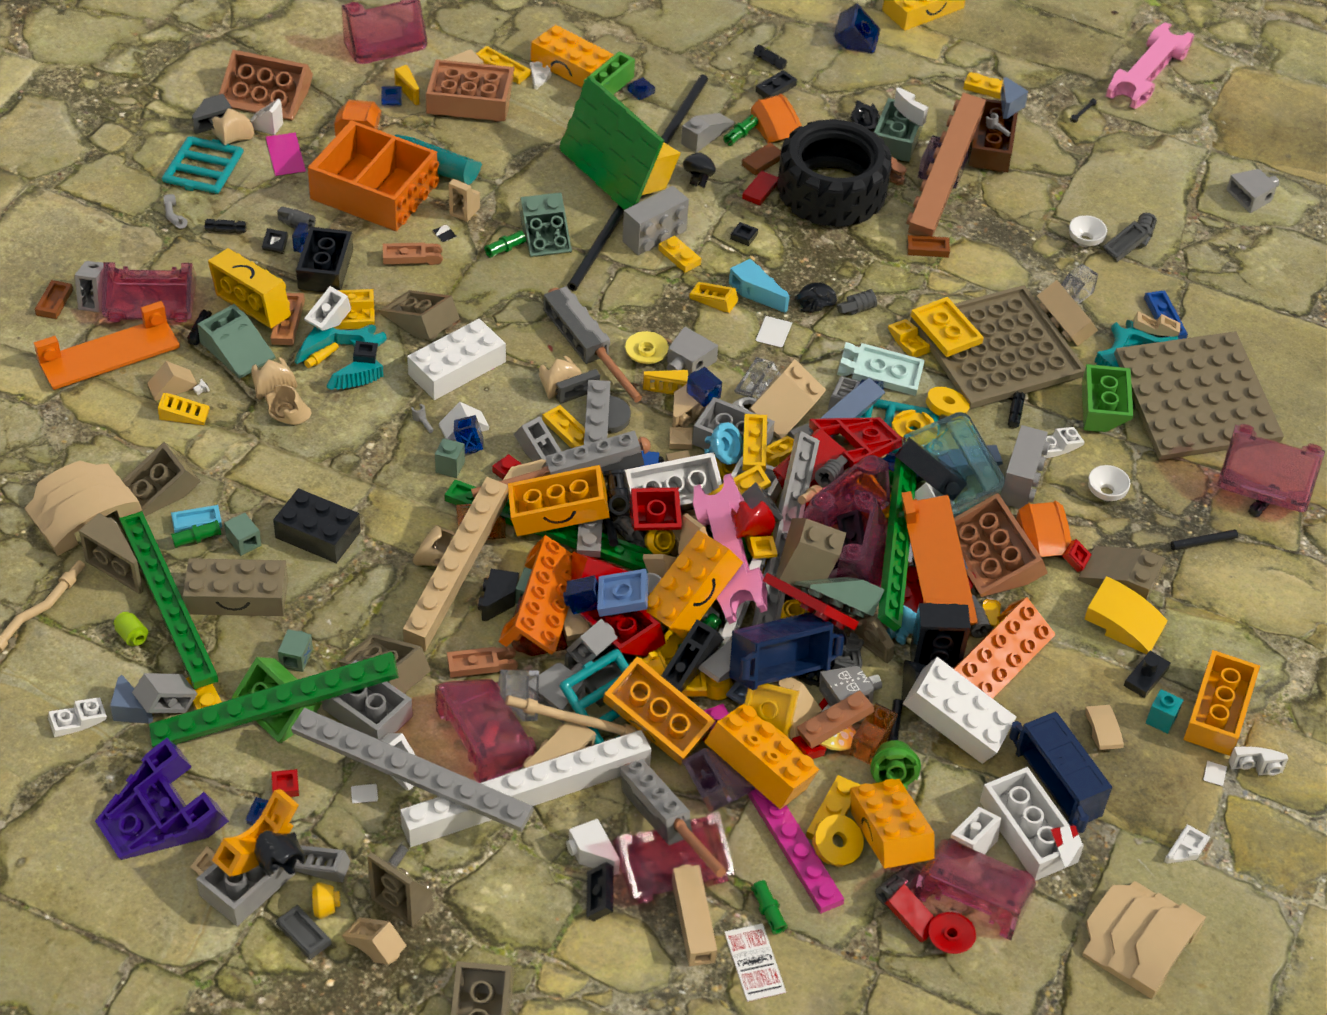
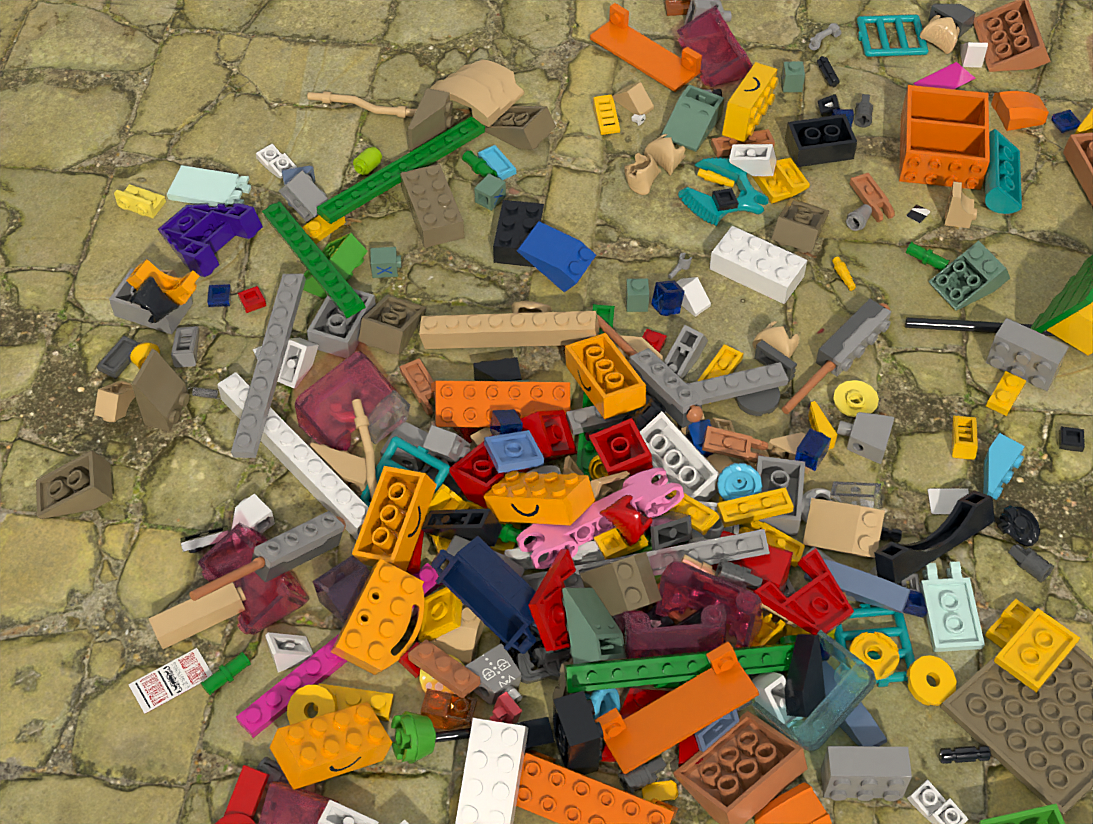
camera: 75 degrees right, 5 degrees up
none -> light yellow bracket [114,184,166,218]
none -> light aqua tile [167,165,251,207]
none -> white slope [265,632,313,673]
none -> coral tile [489,692,522,724]
none -> blue slope [517,221,596,293]
none -> nougat hinge [702,426,768,463]
none -> sand green brick [781,61,805,93]
none -> yellow animal [832,257,856,291]
none -> light grey cone [846,204,872,231]
none -> black arch [874,490,995,584]

